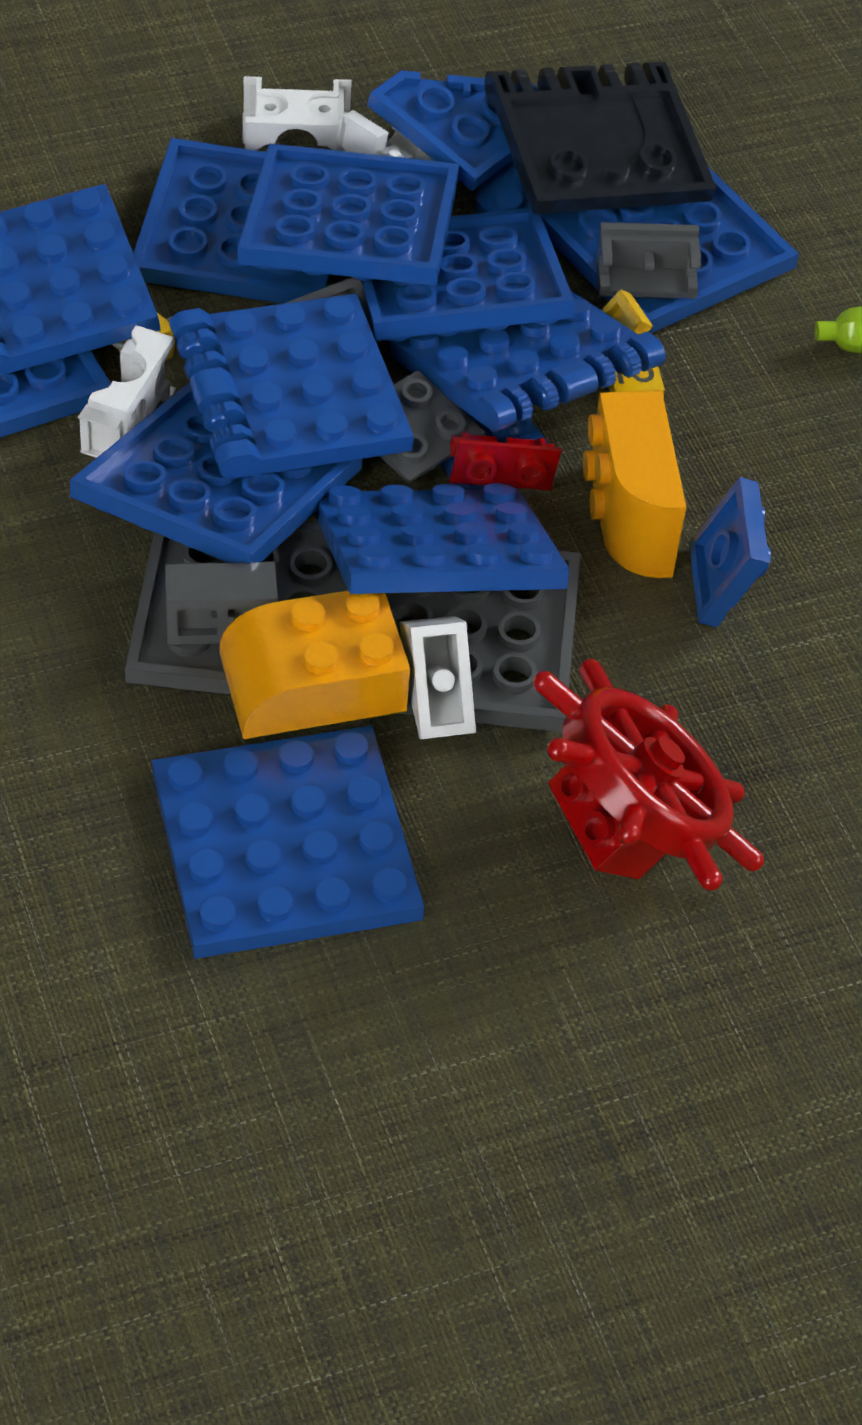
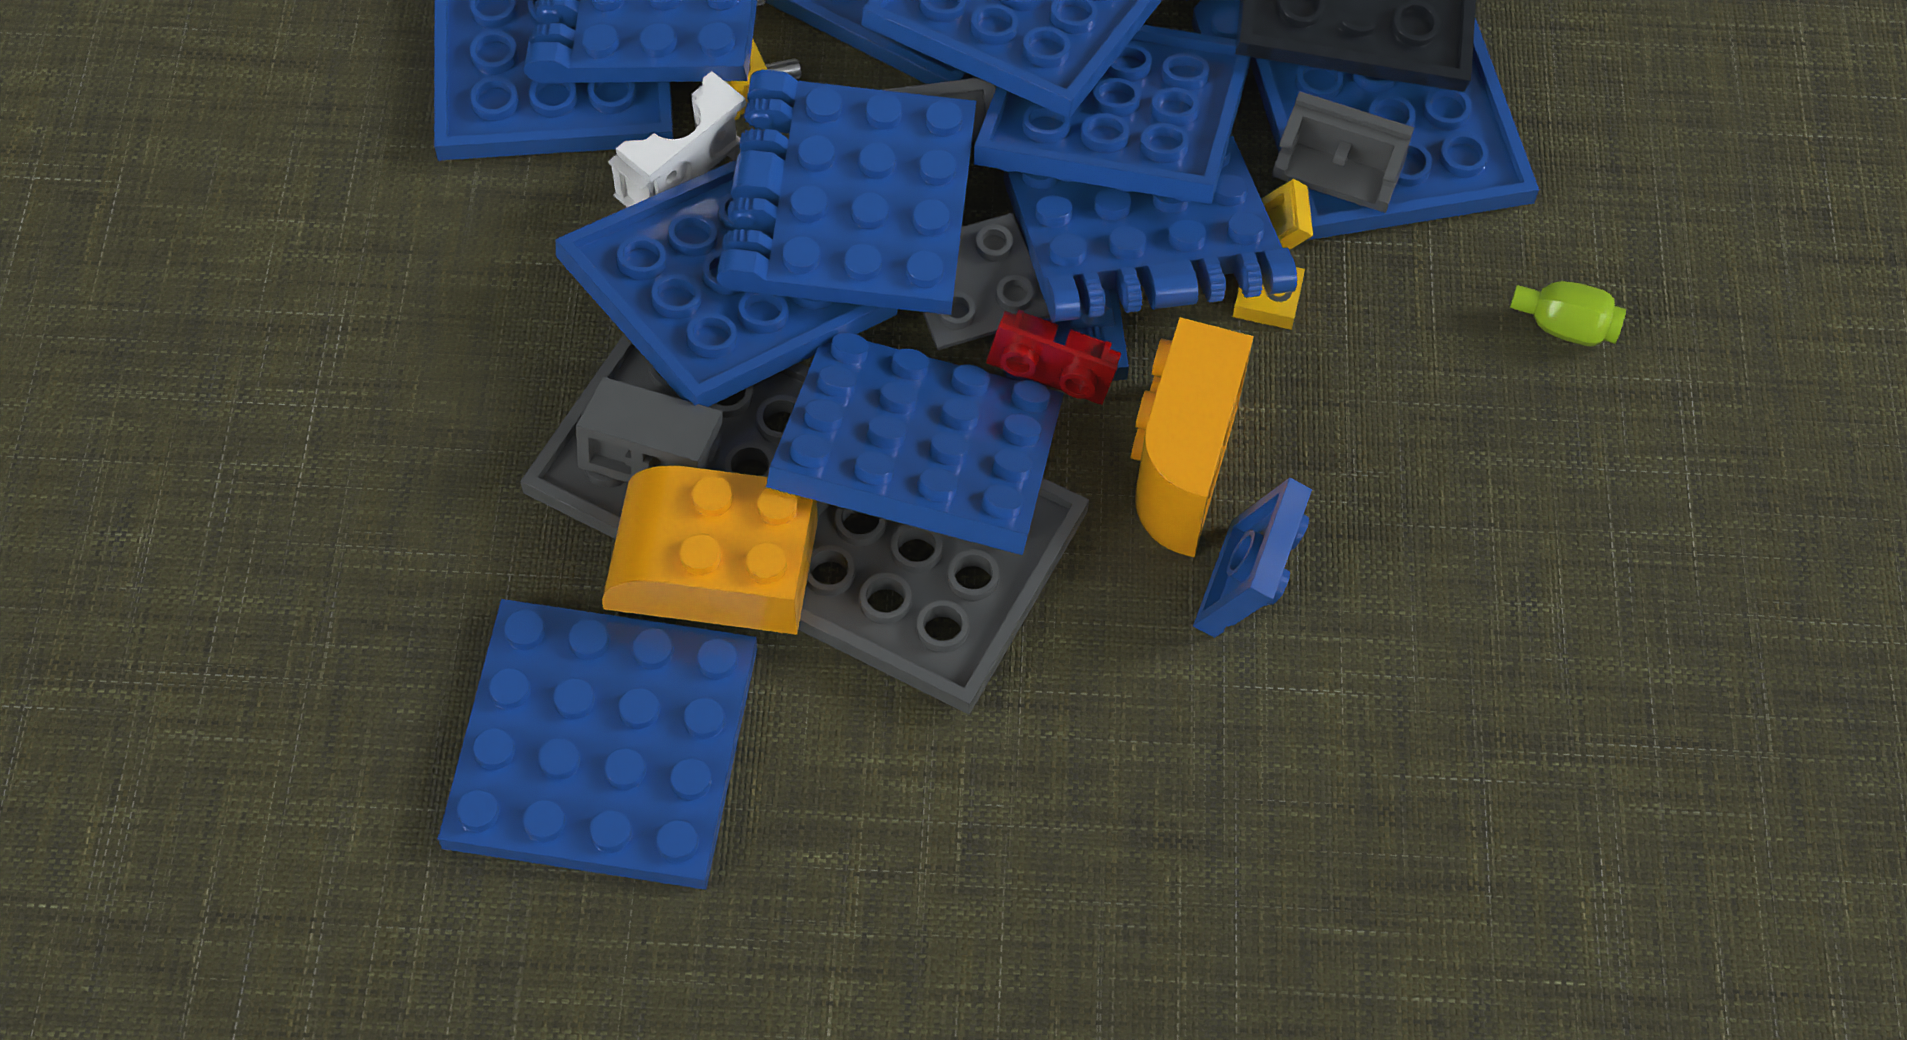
camera: 25 degrees right, 10 degrees up
white slope [400,616,476,739] -> none
red piece [533,659,764,891] -> none

